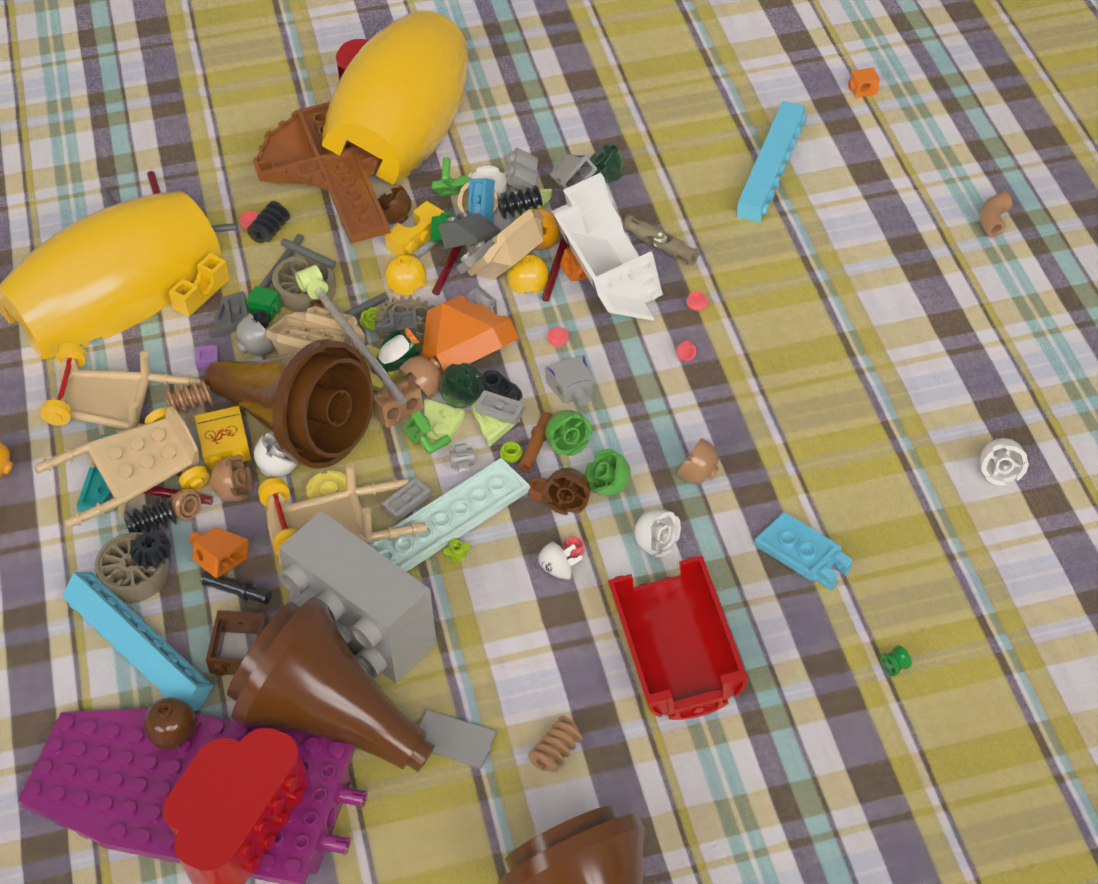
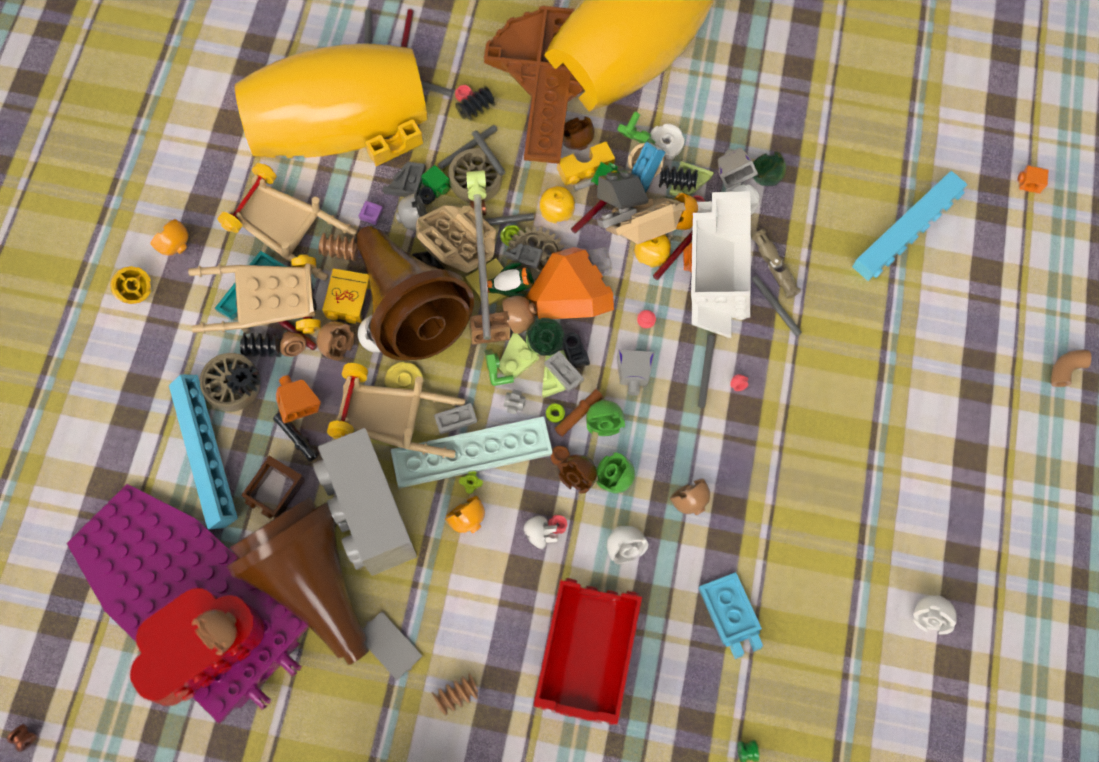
camera: 20 degrees right, 20 degrees up
reddish brown cylinder [144,697,197,751] -> none
light grey brick [505,147,538,191] -> none
coral plate [686,291,708,311] -> none
none -> medium nougat cylinder [192,610,237,655]
none -> light orange cylinder [444,495,485,533]
none -> dark grey bar [698,335,715,408]
none -> dark grey bar [751,275,802,337]

